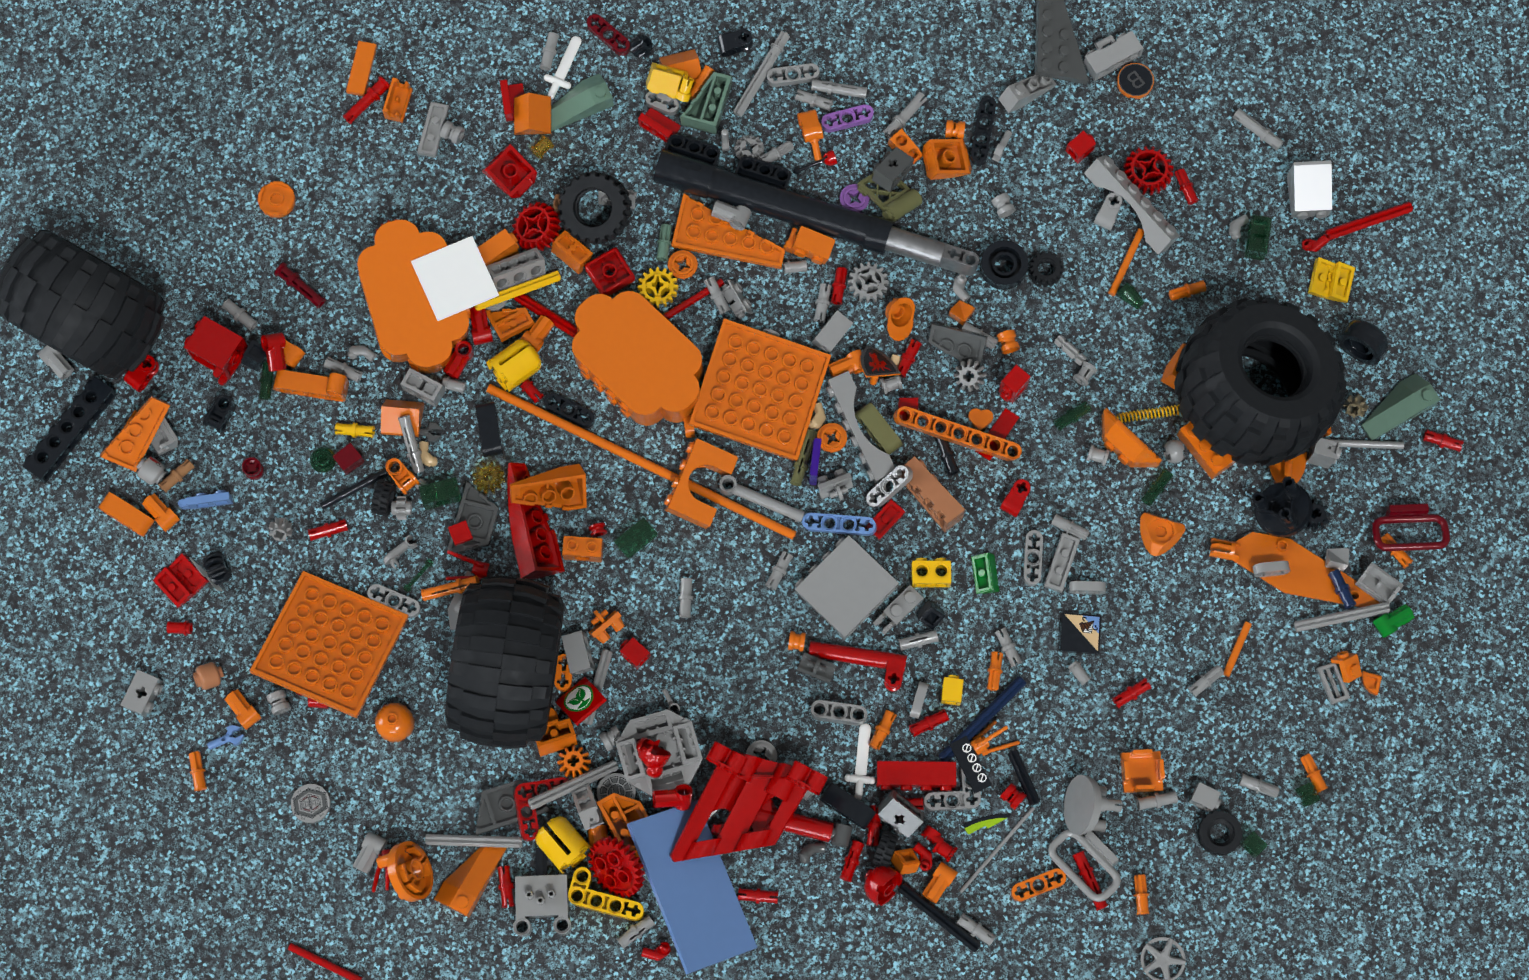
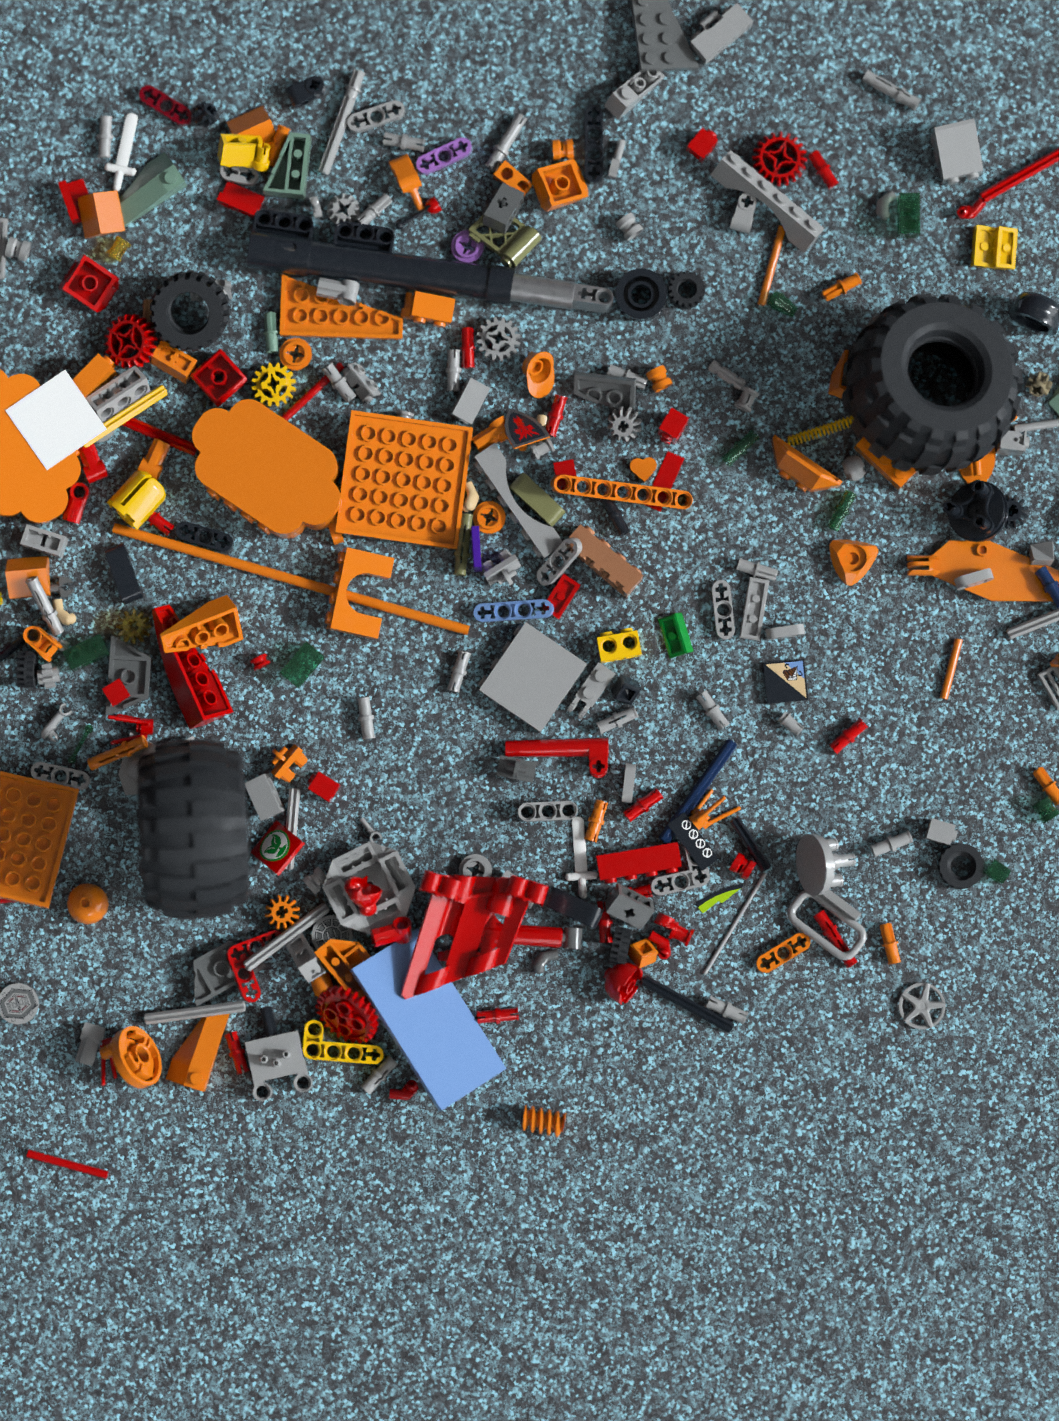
camera: 10 degrees left, 10 degrees up
light grey pin [442,376,466,394] -> none
orange wing [486,307,534,342] -> none
orange brick [535,708,578,757] -> none
yellow cylinder [535,816,591,874] -> none
orange beam [554,654,573,692] -> none
orange brick [562,536,604,562] -> none
light grey piece [719,475,805,522] -> none
light grey pin [783,260,807,275] -> none
orange wheel [788,631,806,652] -> none
light grey pin [811,79,867,99] -> none
red pin [839,840,864,882] -> none
orange piece [922,861,958,904] -> none
yellow brick [940,675,964,706] -> none
orange slope [948,300,975,326] -> none
light grey arm [953,274,971,302] -> none
orange axle [987,651,1003,691] -> none
red piece [999,479,1031,518] -> none
light grey bush [1086,444,1110,466] -> none
black tile [1117,63,1154,99] -> none
orange panel [1120,749,1165,793] -> none
light grey axle [1188,665,1224,698] -> none
light grey axle [1239,773,1279,798] -> none

